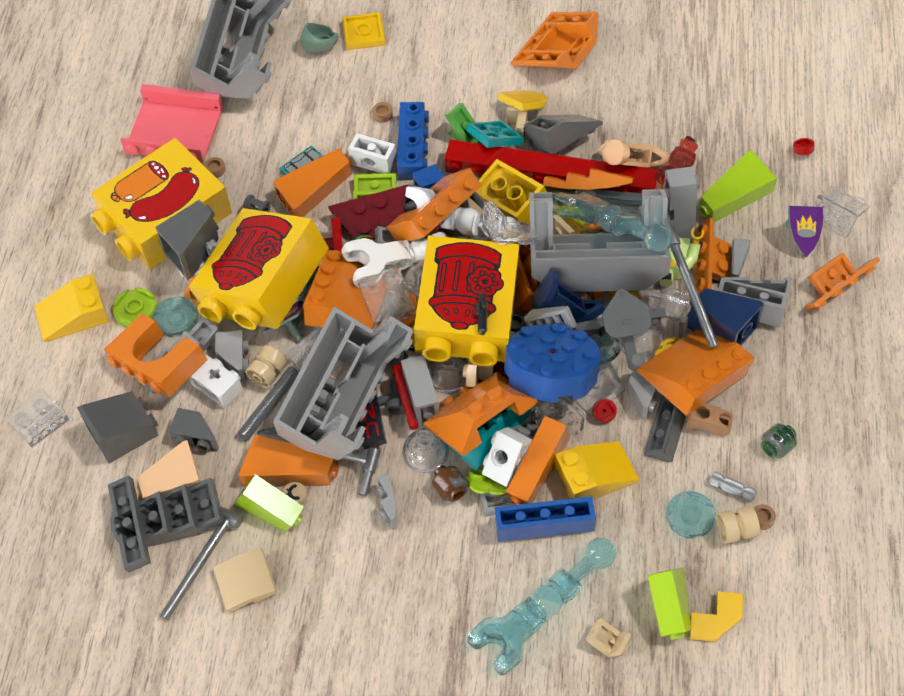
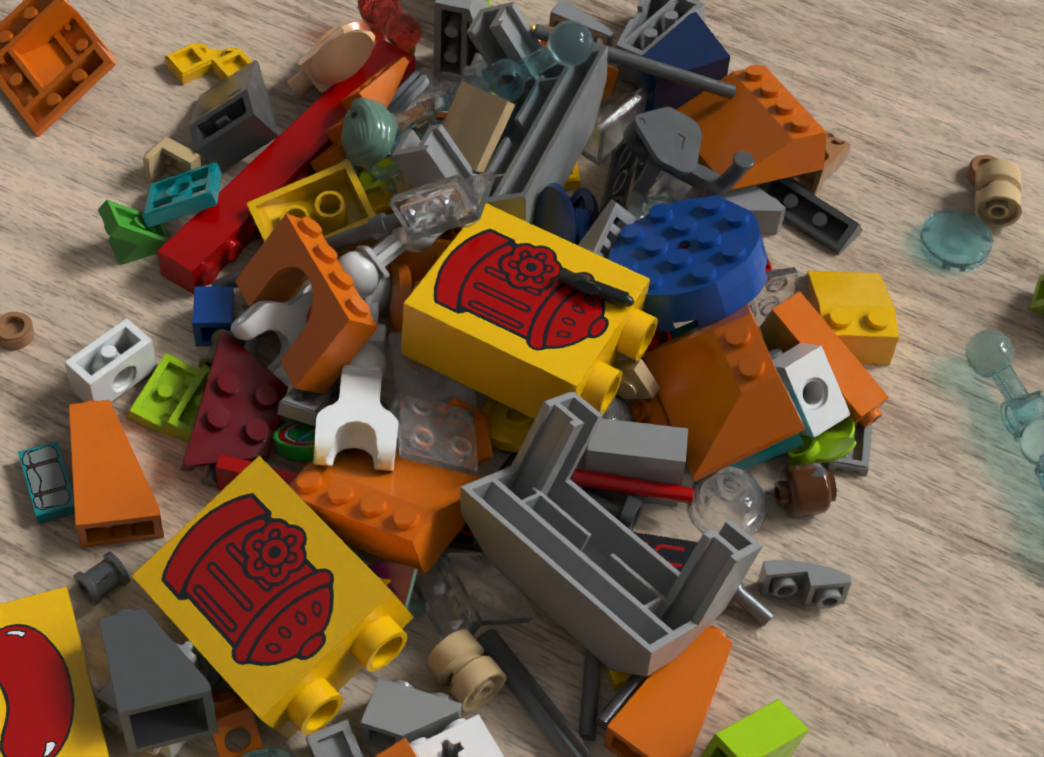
camera: 75 degrees left, 5 degrees down
tan tile [282,482,307,505] -> none
blue brick [397,102,429,180] -> none
blue brick [495,496,596,542] -> none
yellow tile [498,90,548,111] -> none
light grey axle [709,472,757,502] -> none
clear green head [761,423,797,458] -> none
none -> yellow tile [164,43,253,85]
none -> sand green hair [341,98,398,167]
none -> tan slope [442,81,515,174]

